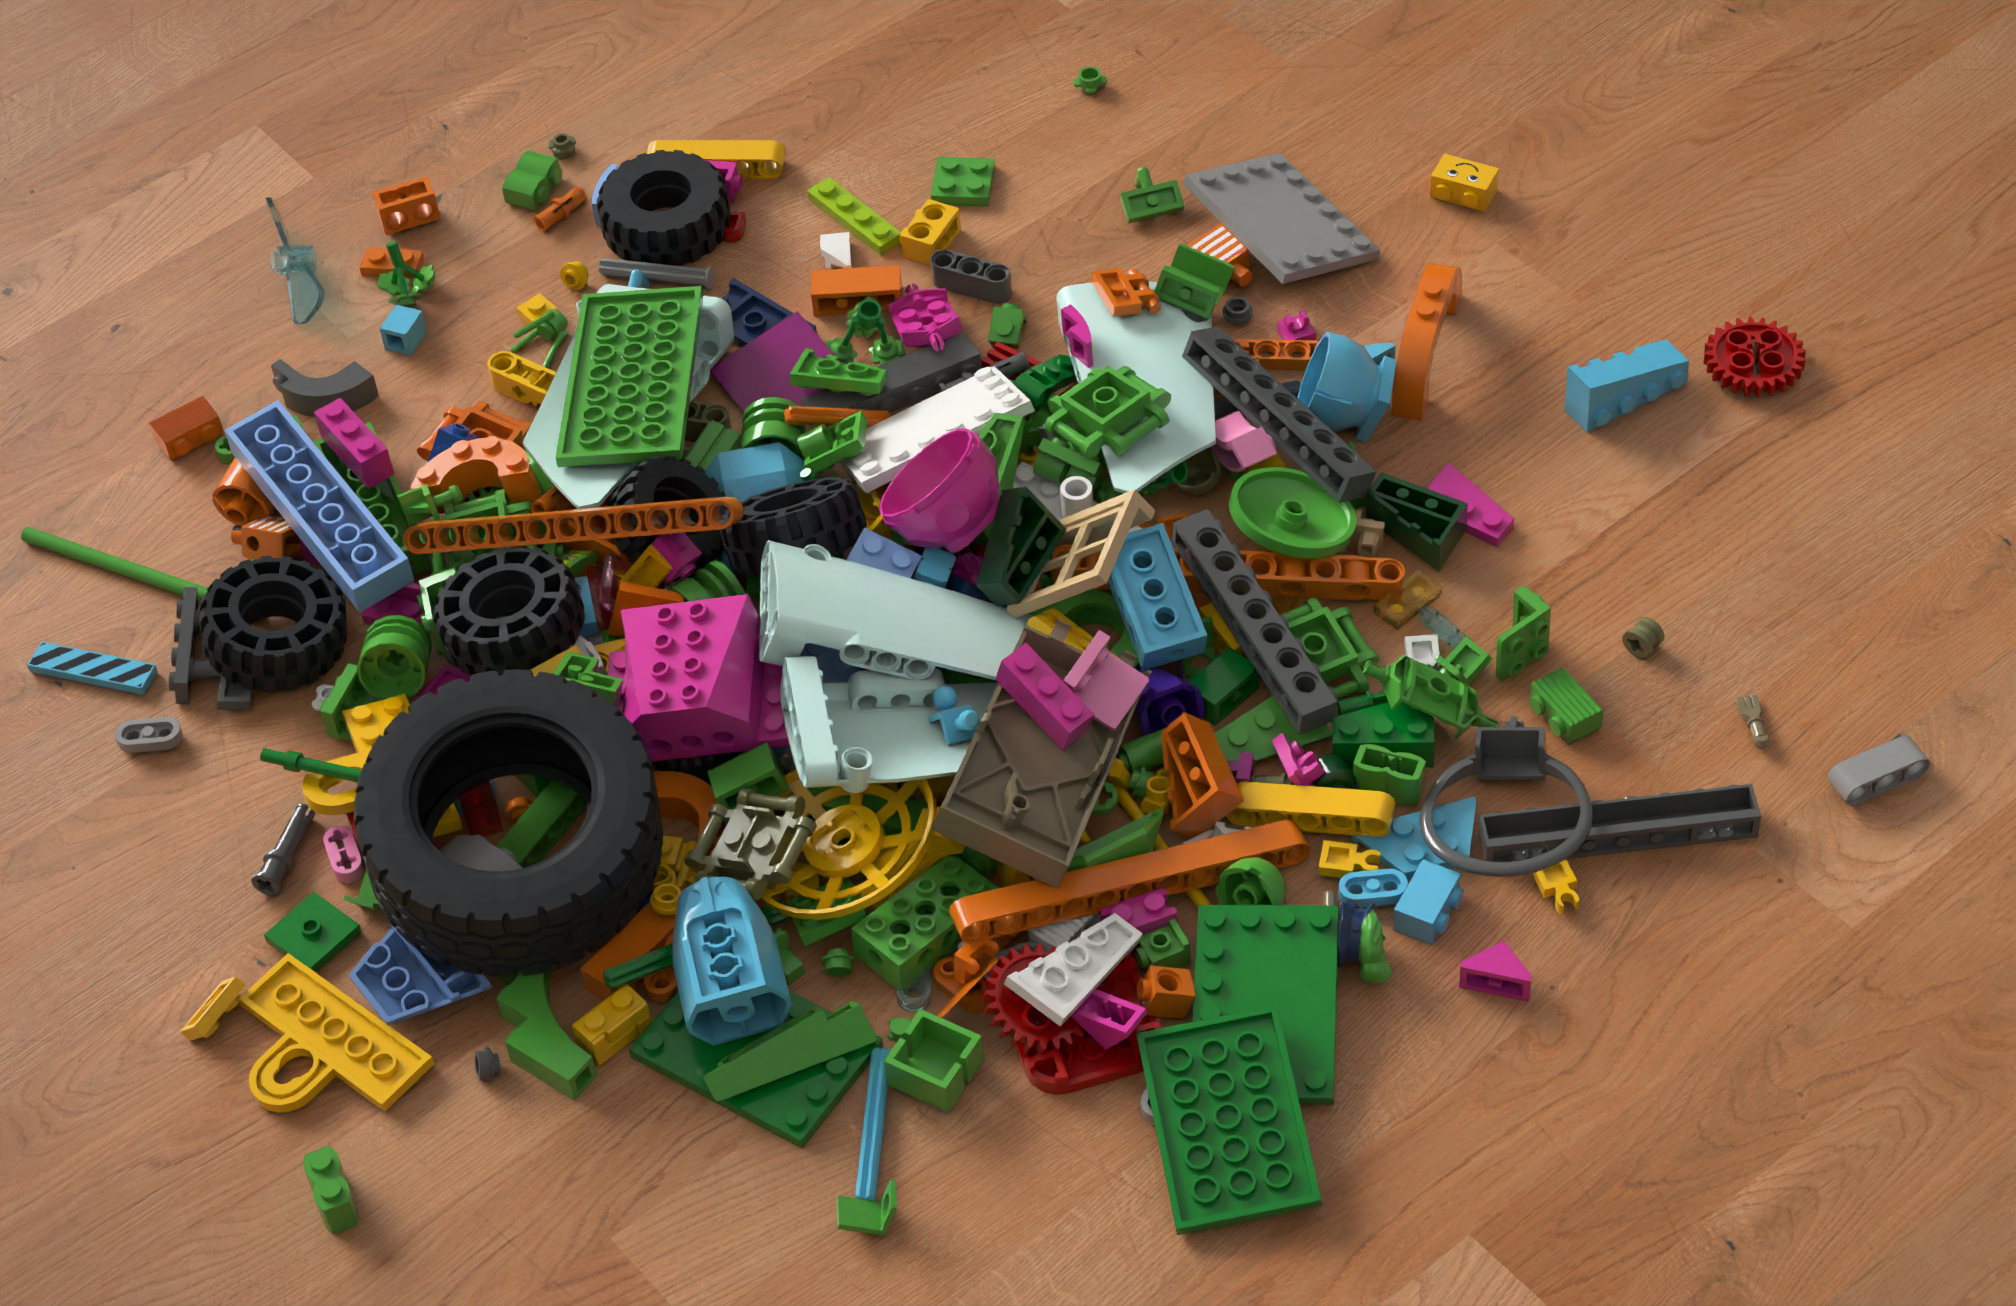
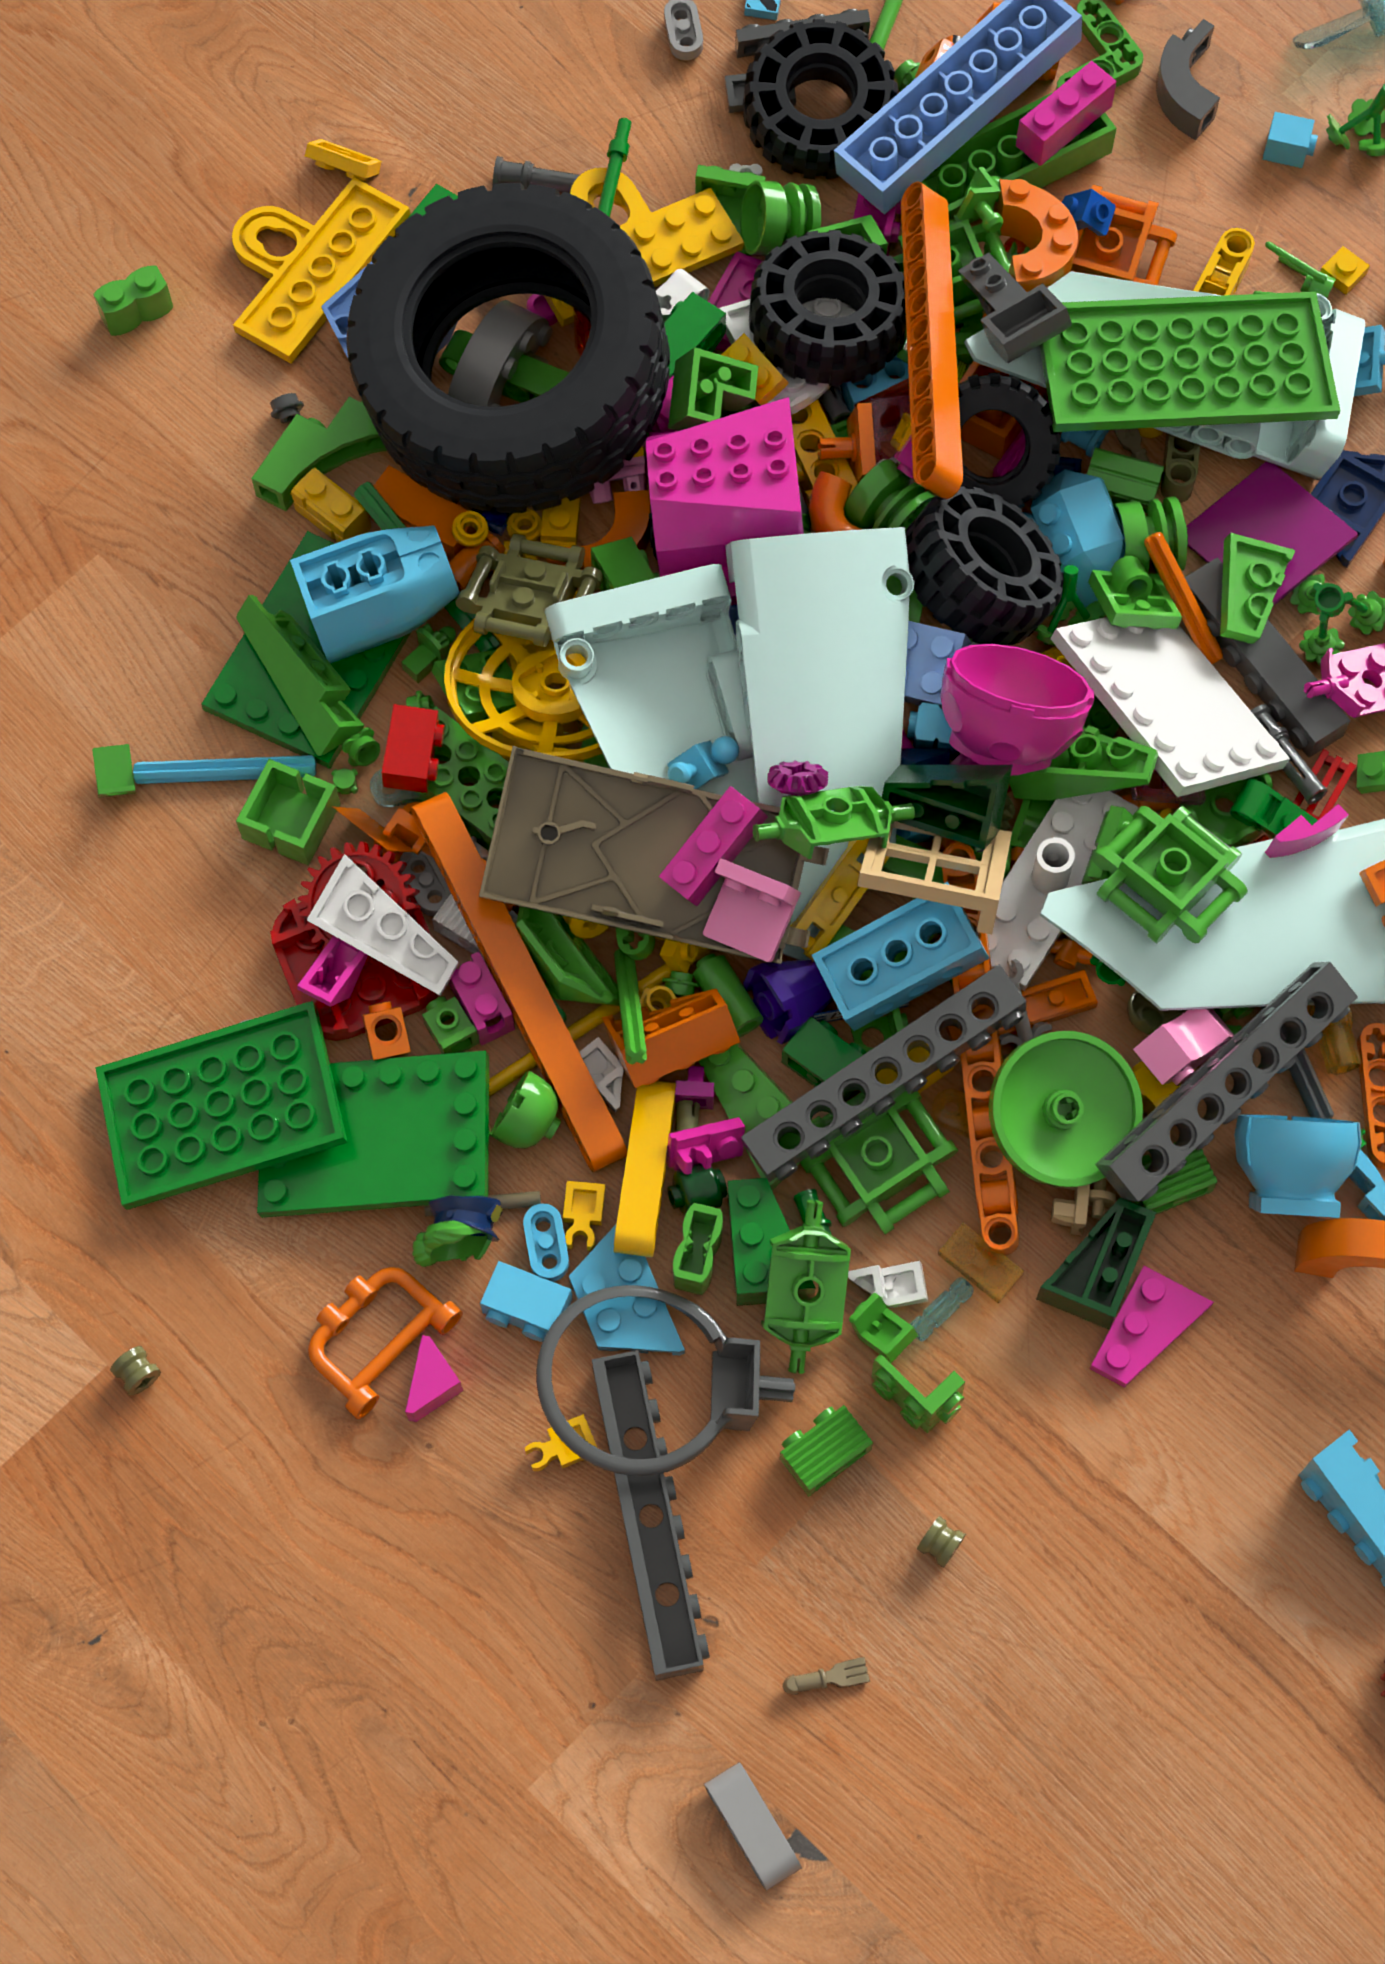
camera: 80 degrees right, 20 degrees up
none -> olive wheel [110,1346,161,1396]
none -> orange bar [308,1267,463,1419]
none -> bright green plate [342,727,380,766]
none -> red piece [381,704,445,793]
none -> bright green axle [614,949,647,1065]
none -> bright green plate [753,786,915,859]
none -> magenta gear [767,760,828,796]
none -> dark grey plate [958,253,1072,363]

